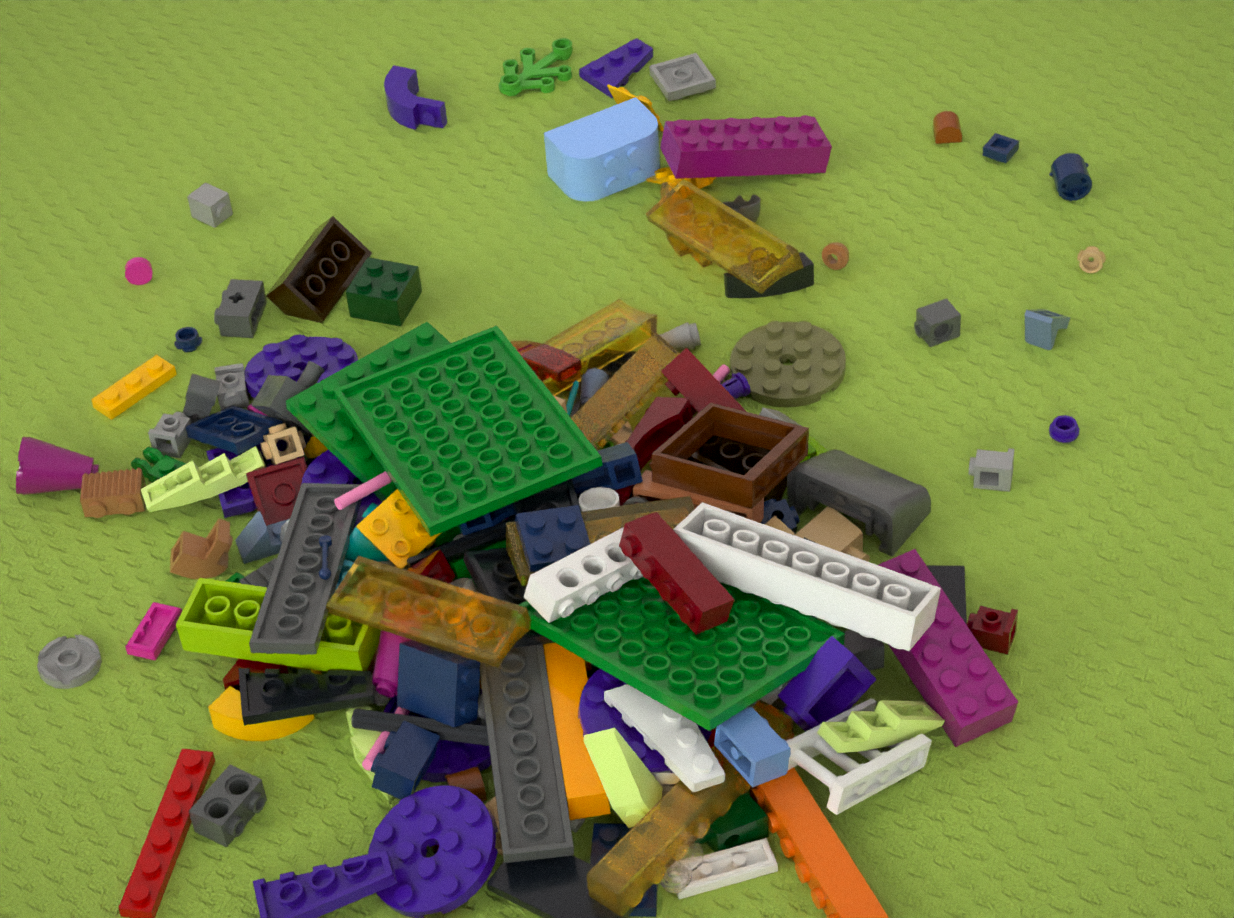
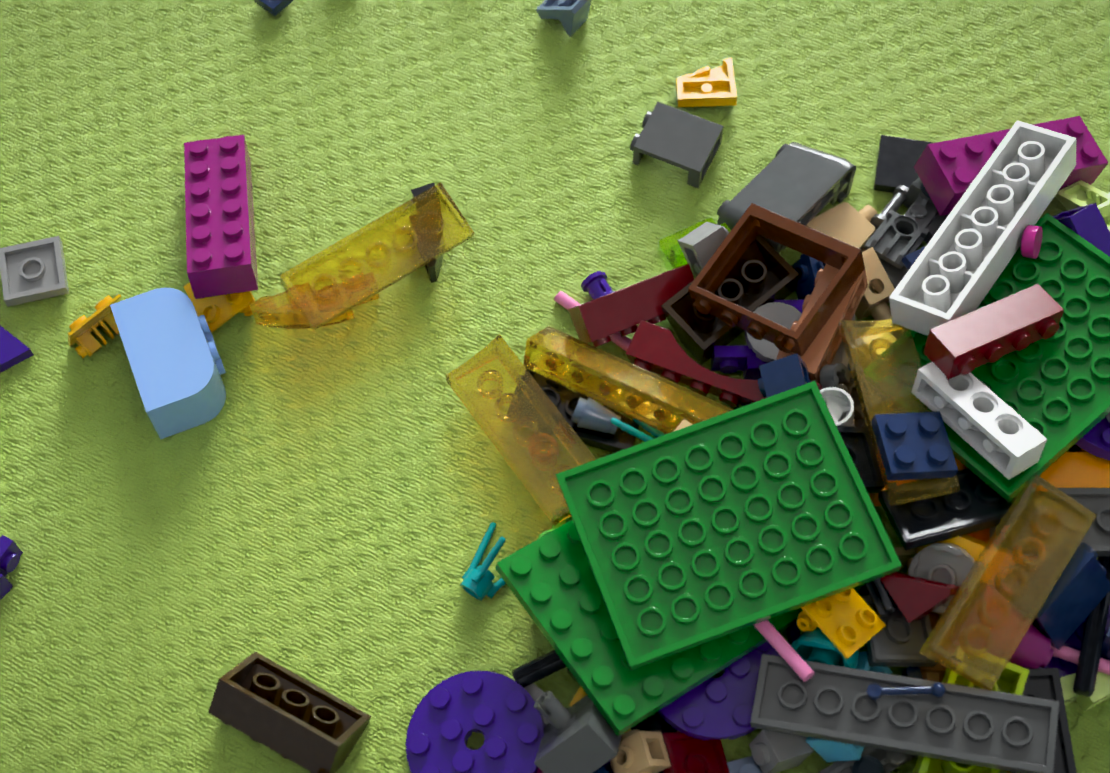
camera: 85 degrees left, 20 degrees up
dark green brick [346,257,422,327] -> none
clear red slope [511,341,582,382] -> none
light grey cone [658,322,701,351] -> none
dark grey hair [719,195,761,228] -> none
olive plate [730,321,846,407] -> none
medium nougat plate [822,243,849,270] -> none
dark grey brick [914,298,961,347] -> none
dark orange brick [933,111,962,144] -> none
dark red brick [967,606,1018,655] -> none
light grey brick [969,448,1014,492] -> none
dark purple plate [1049,415,1080,443] -> none
none -> dark grey panel [630,102,724,188]
none -> yellow wing [676,58,737,108]
none -> dark pink tile [1021,225,1043,259]

